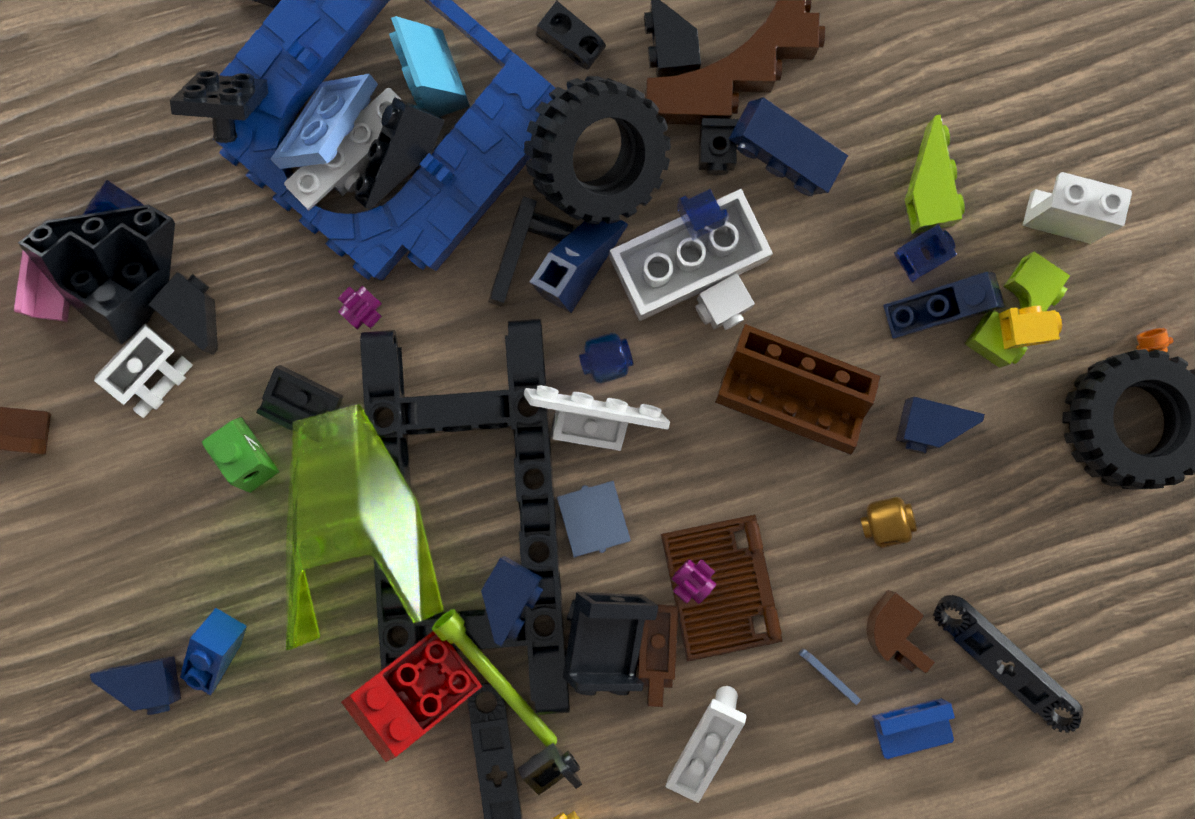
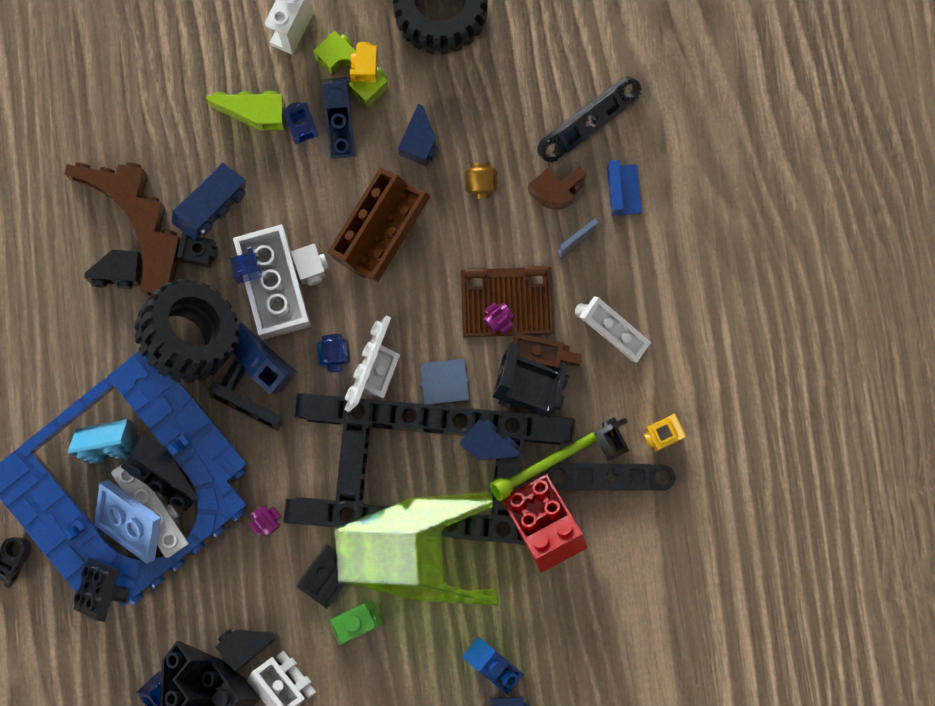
camera: 80 degrees left, 5 degrees down
black leg [536,0,606,70] -> none

